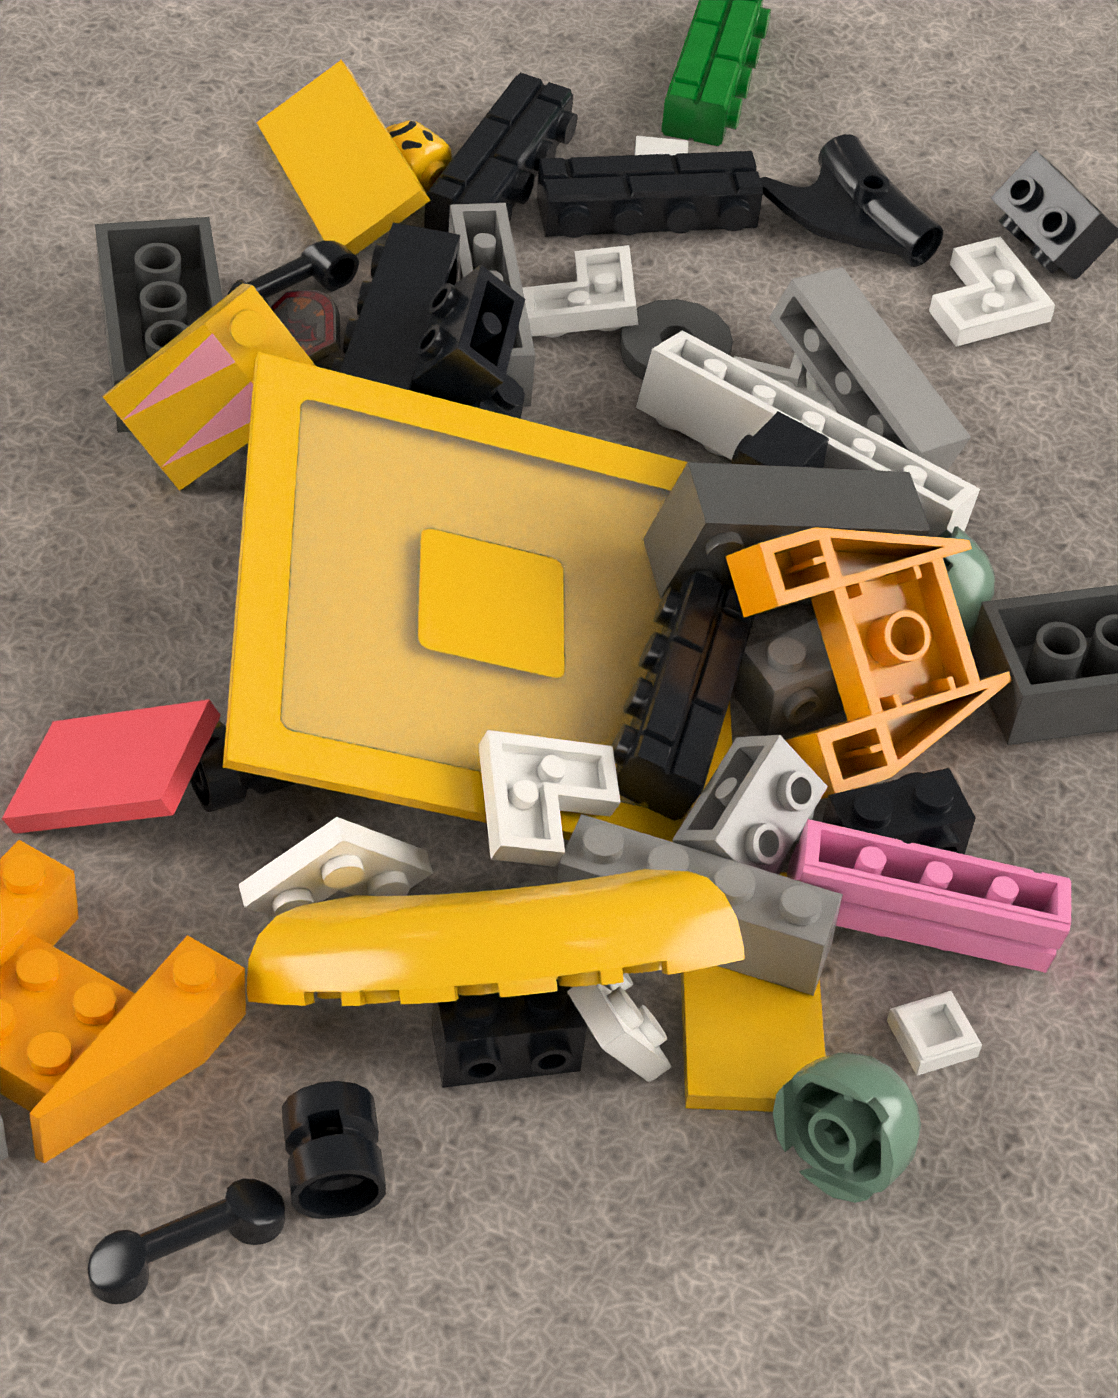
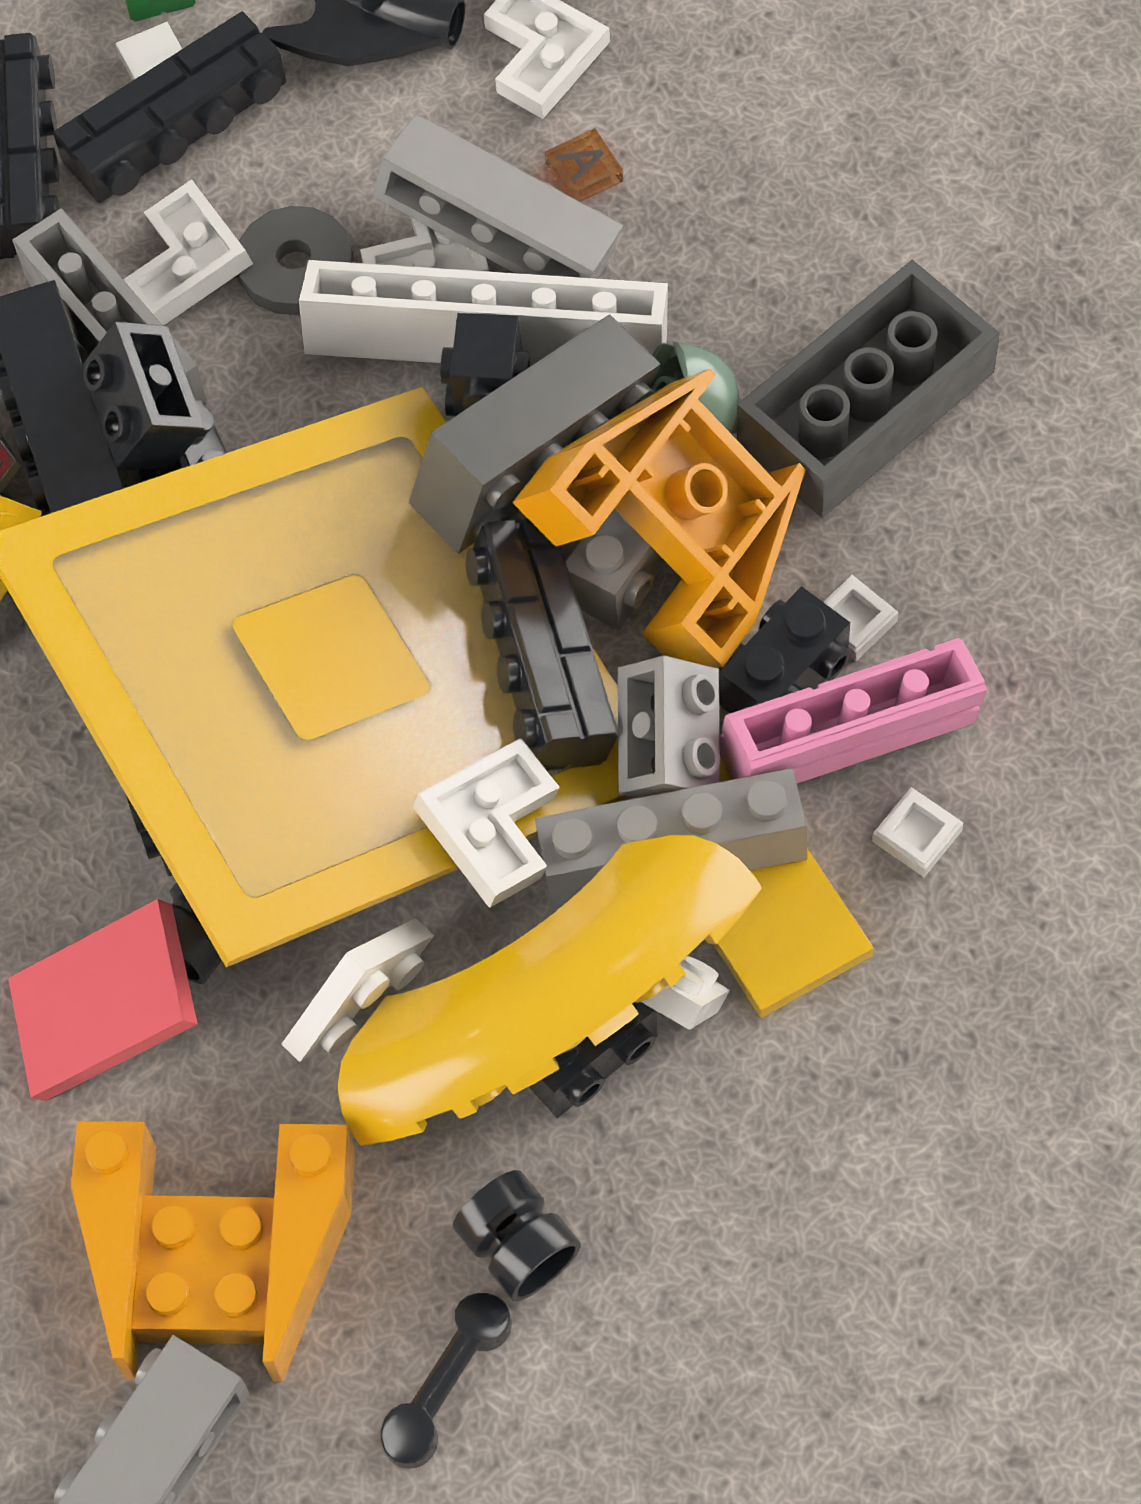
camera: 20 degrees left, 15 degrees up
sand green cylinder [773,1052,921,1203] -> none
none -> clear orange tile [544,128,623,202]
none -> white tile [824,575,899,662]

